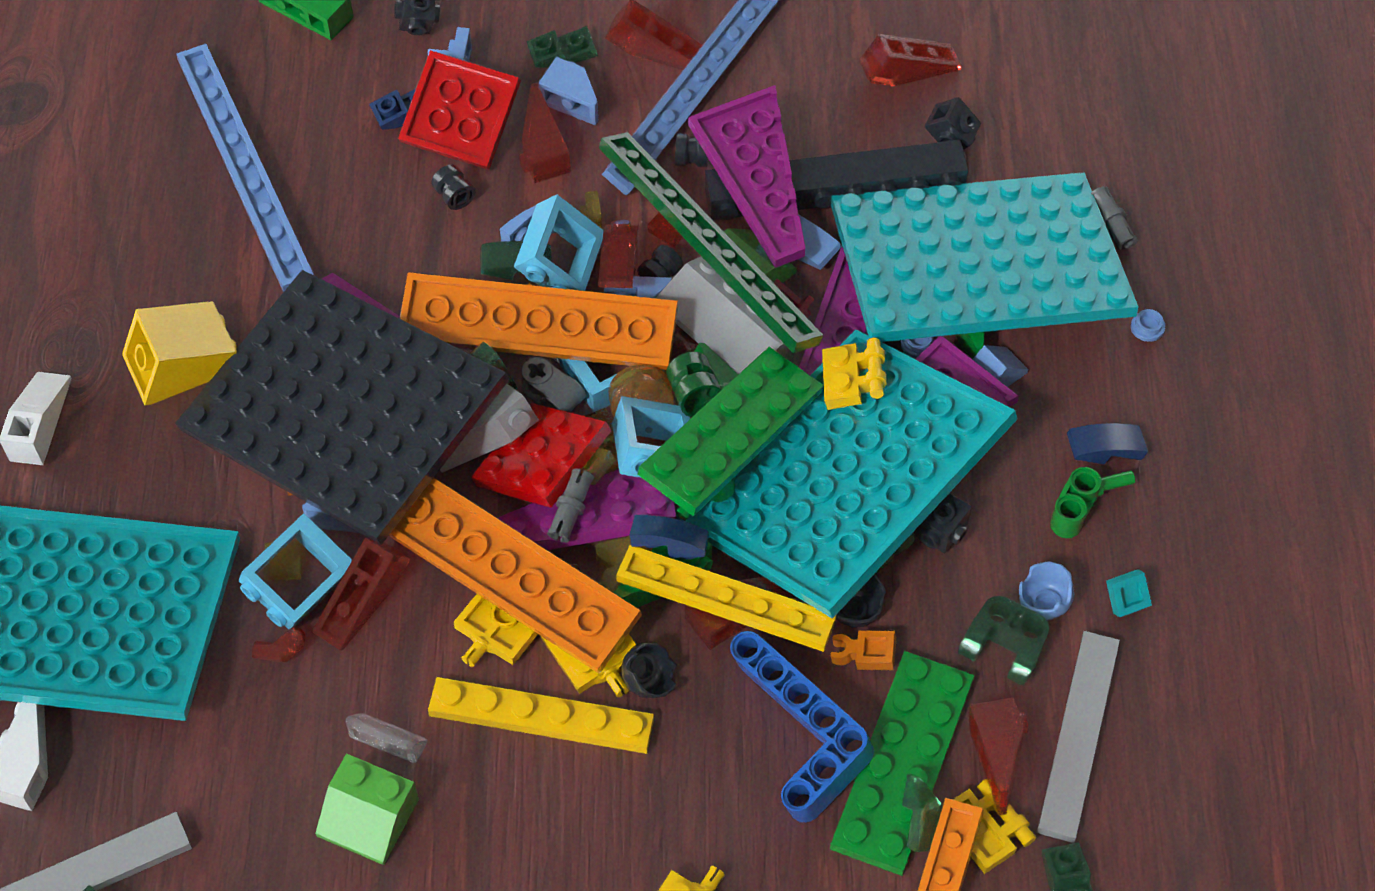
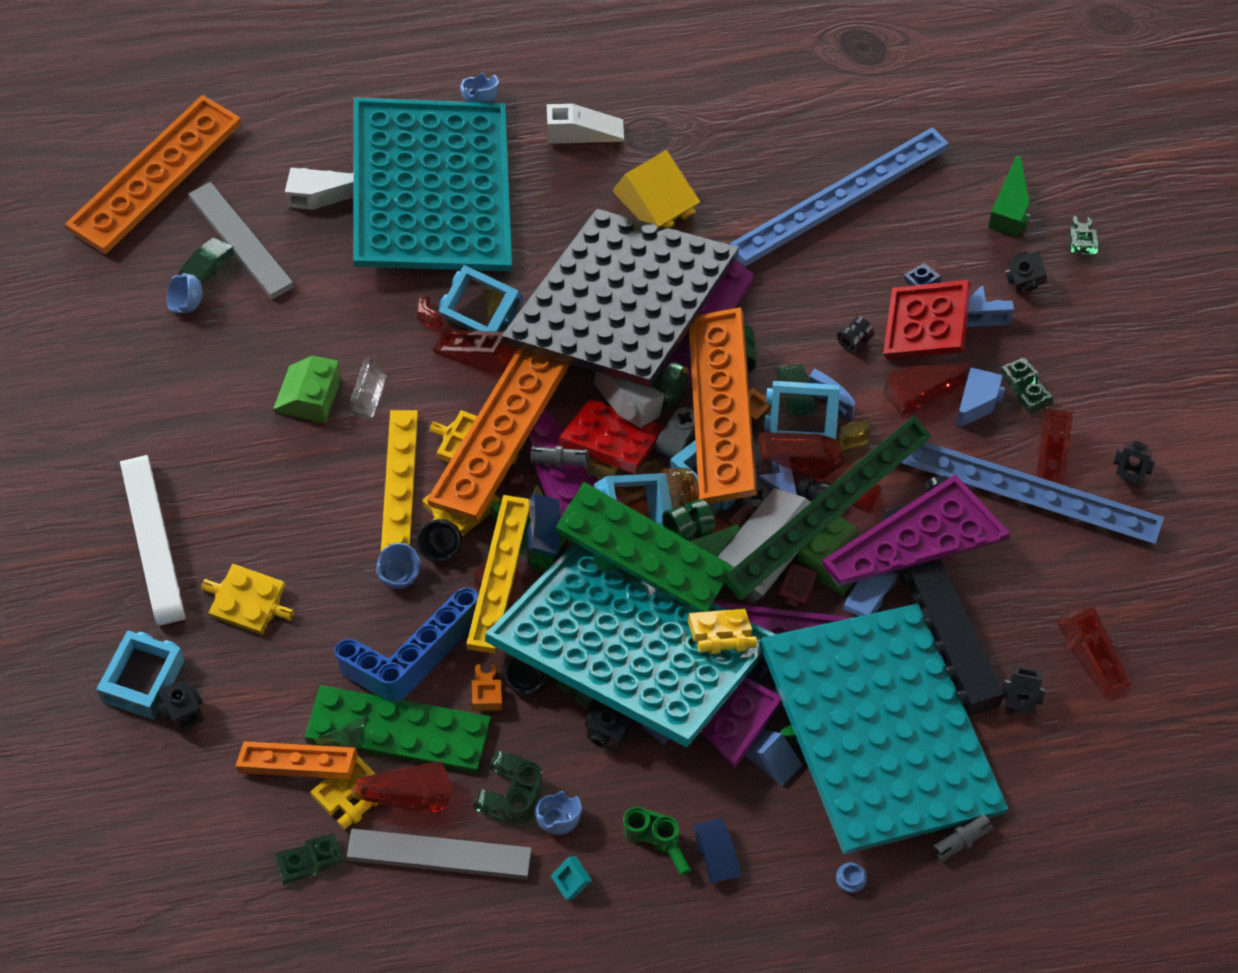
camera: 80 degrees right, 0 degrees up
none -> medium blue hair [376,543,421,589]

